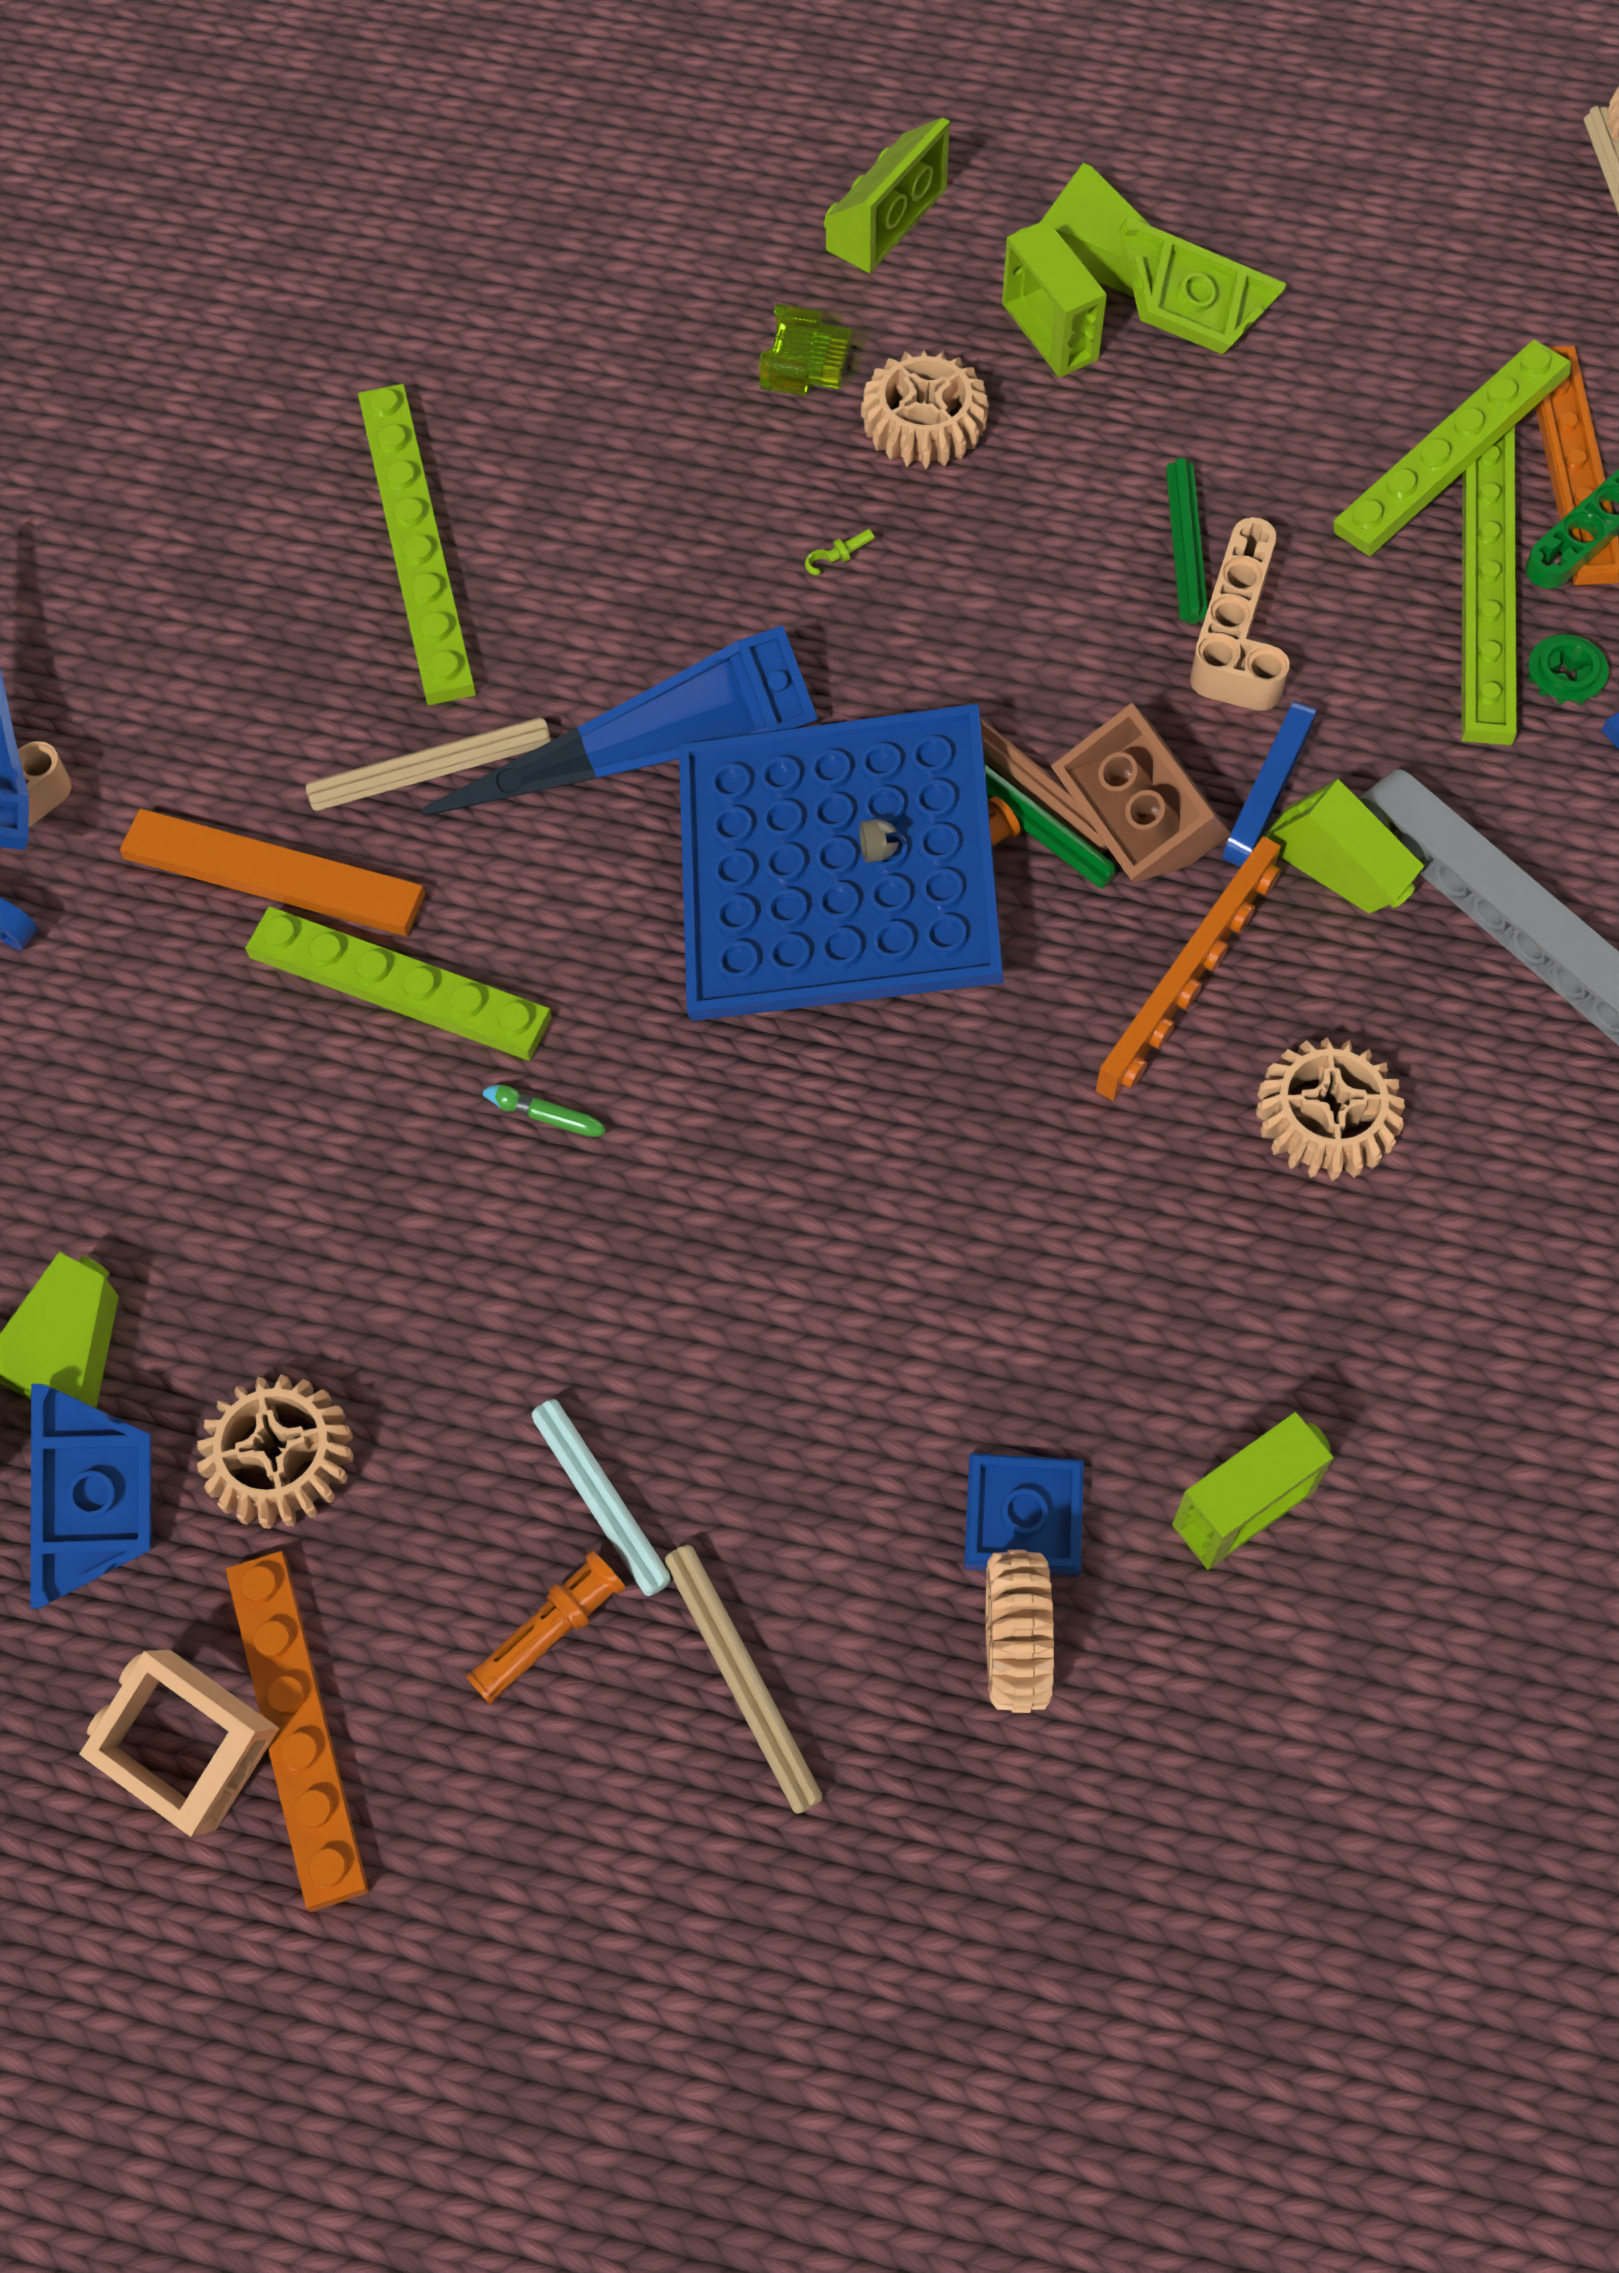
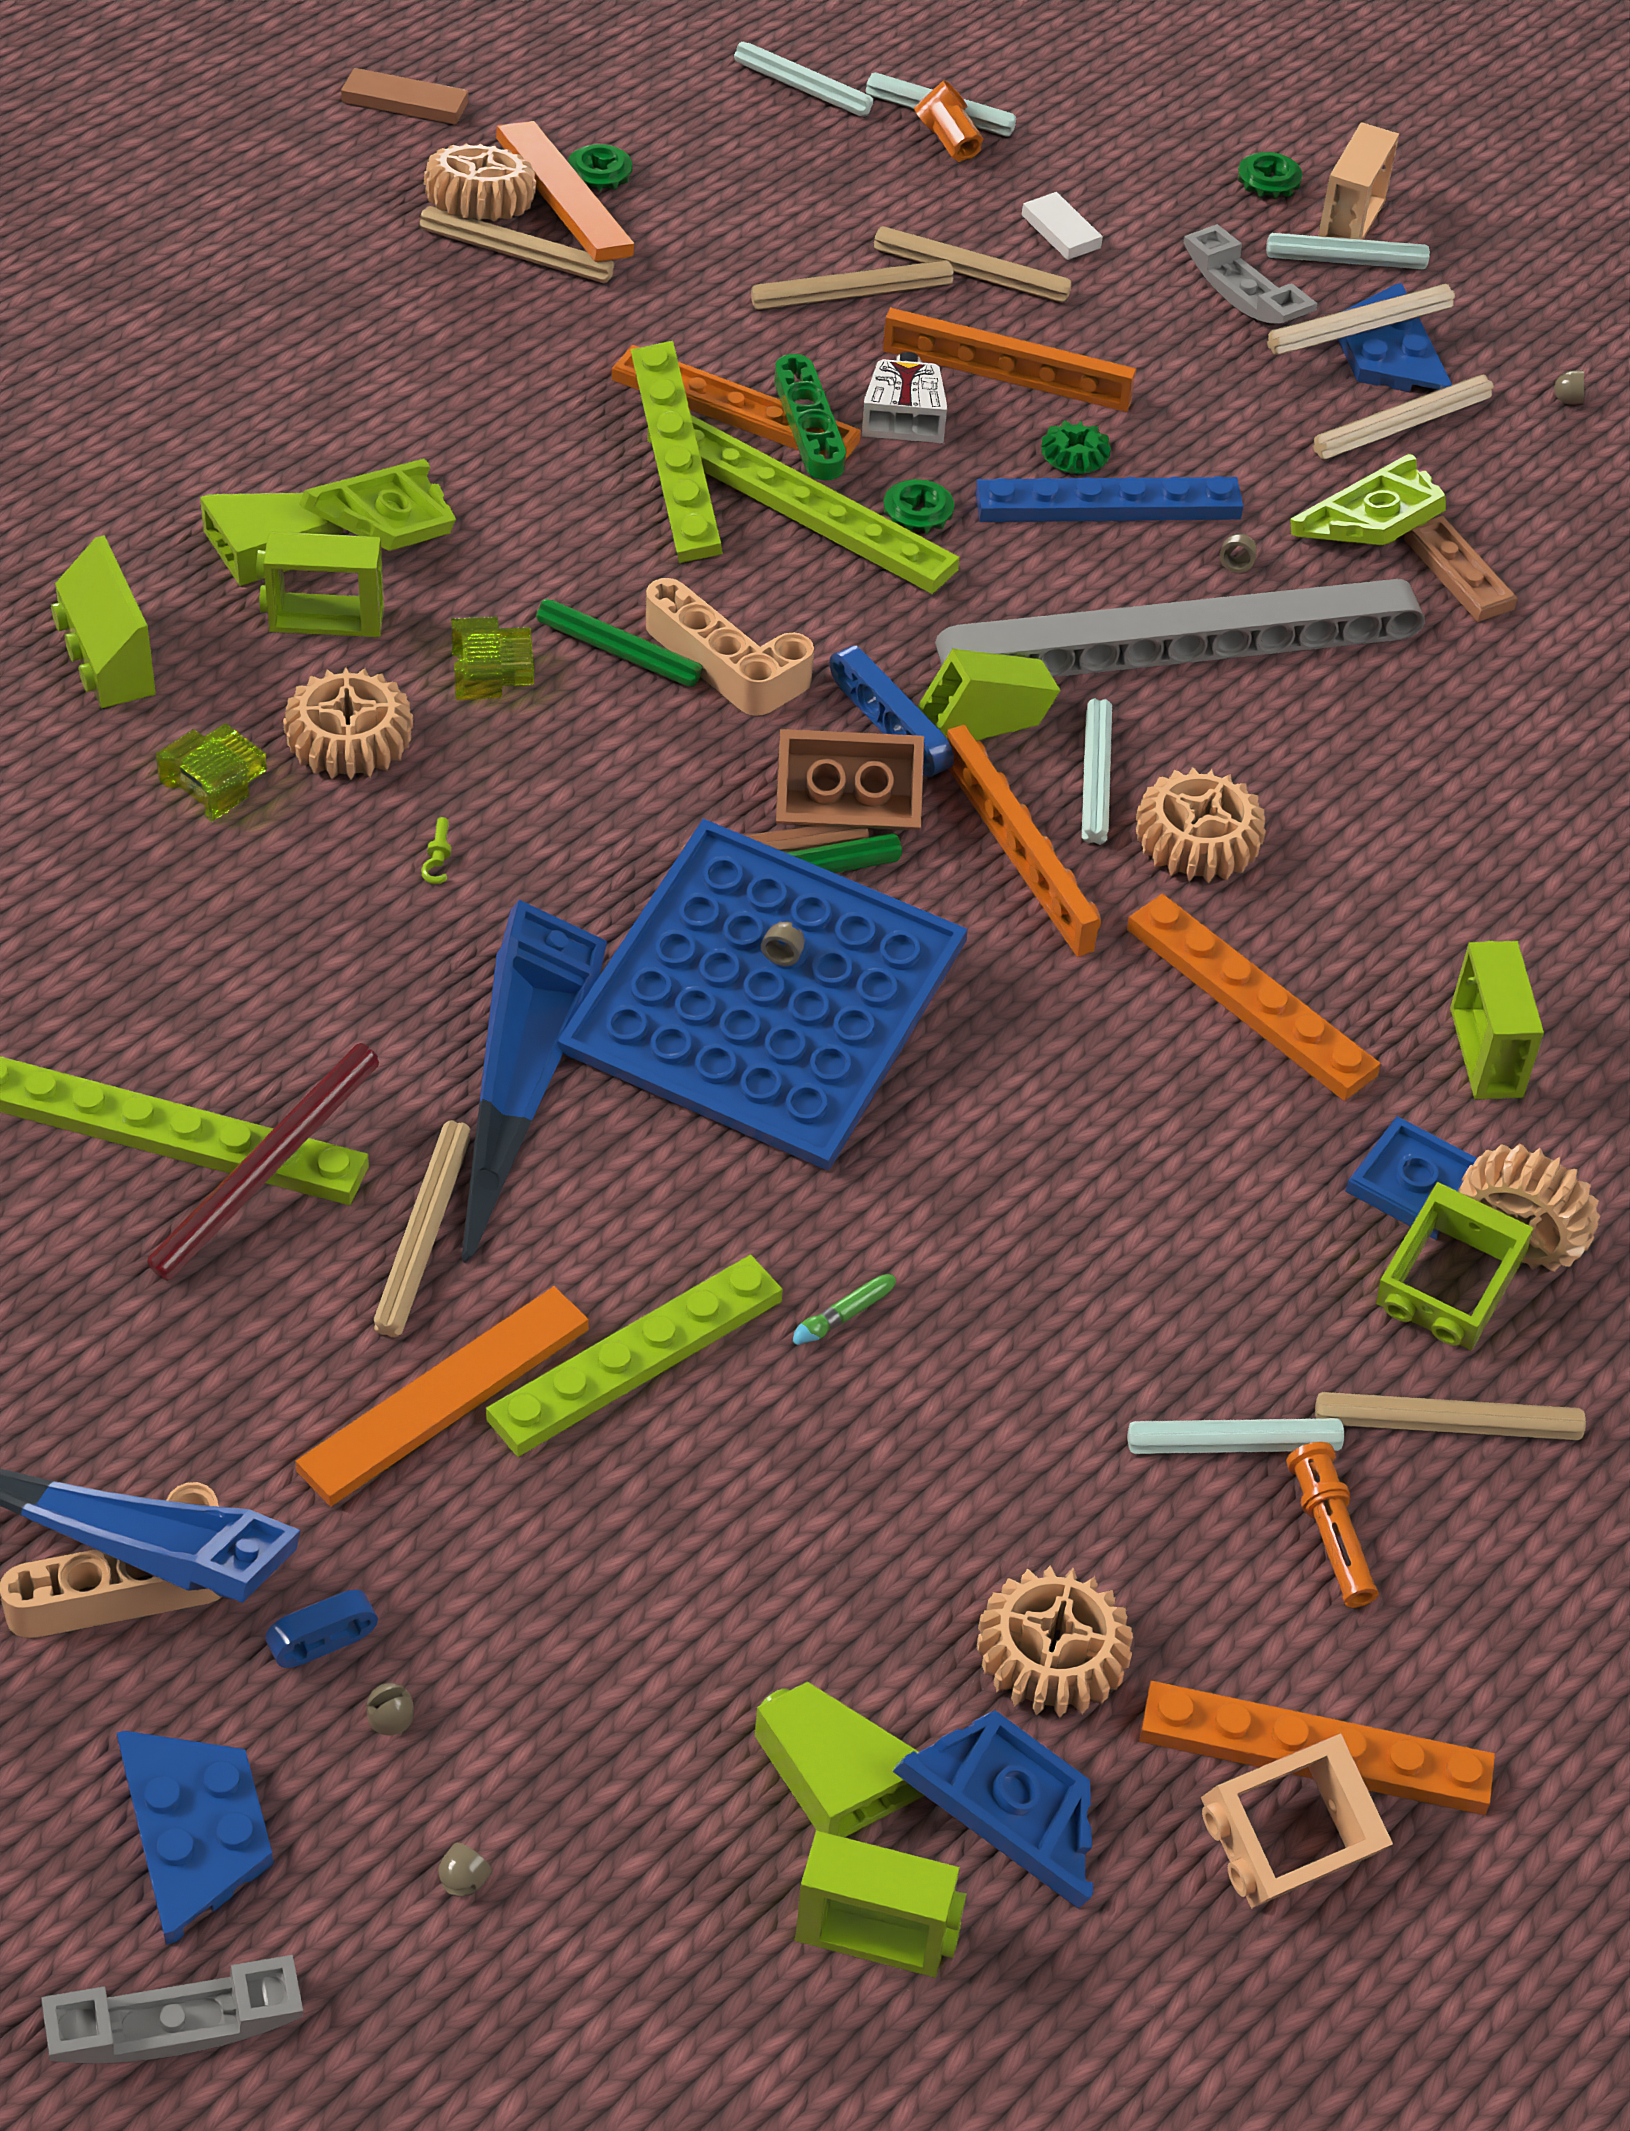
camera: 65 degrees left, 15 degrees down
none -> dark red axle [147,1043,379,1281]
none -> clear neon green piece [451,616,534,700]
none -> light aqua axle [1082,698,1112,845]
none -> orange plate [1127,893,1381,1101]
none -> lime window [1376,1182,1533,1351]

